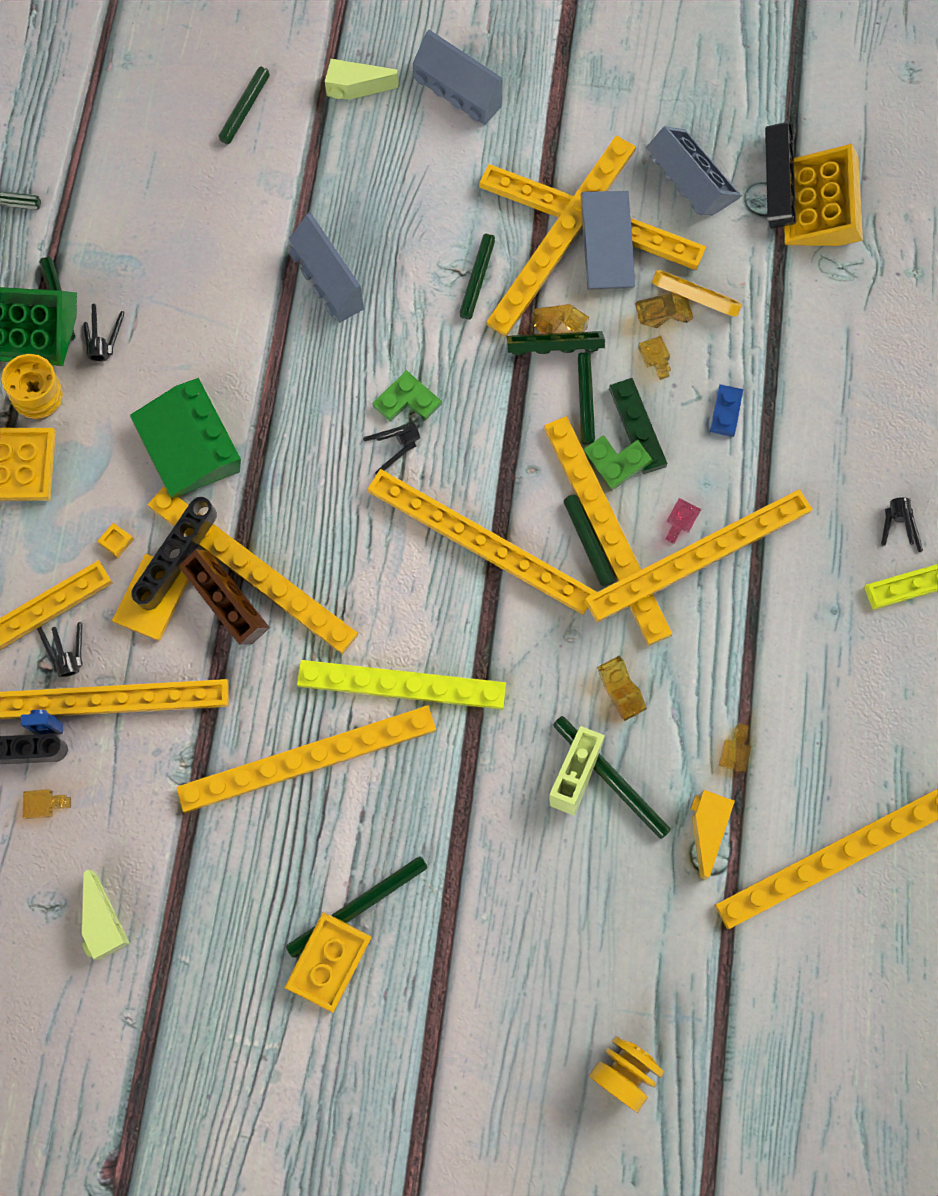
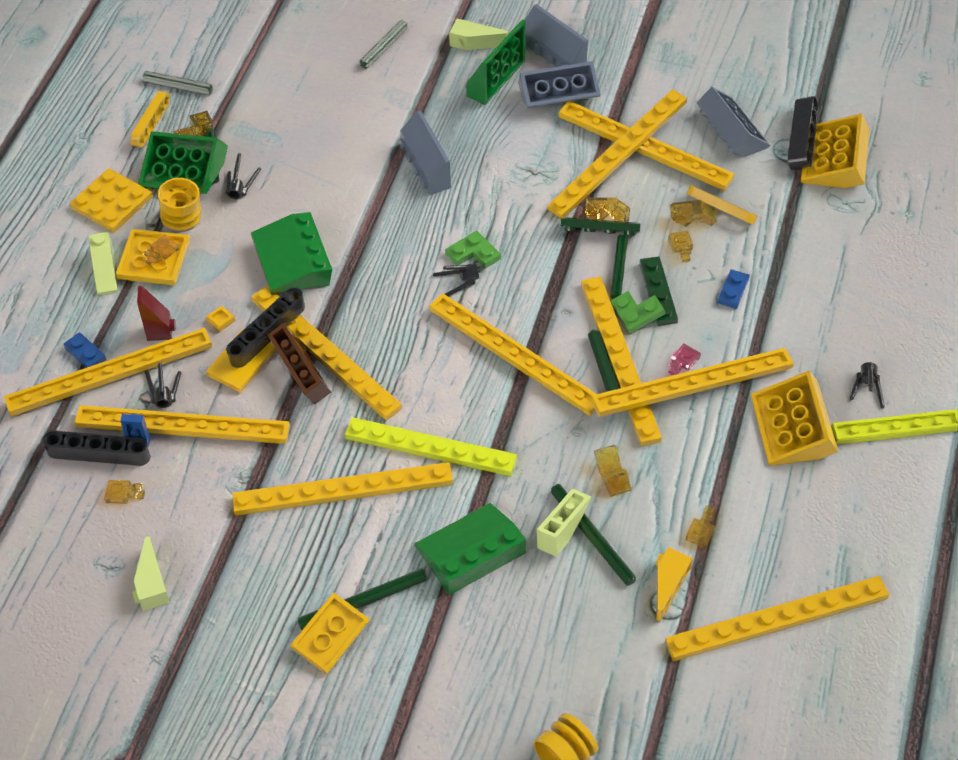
camera: 10 degrees right, 20 degrees down
dark green axle [460,233,495,320] -> none
sand blue tile [580,191,635,290] -> none
none -> dark red slope [137,286,176,341]
none -> clear yellow plate [143,234,179,266]
none -> clear yellow slope [173,111,214,136]
none -> green slope [414,503,526,595]
none -> green slope [465,19,526,105]
none -> sand blue slope [518,61,601,108]
none -> yellow slope [751,370,838,466]

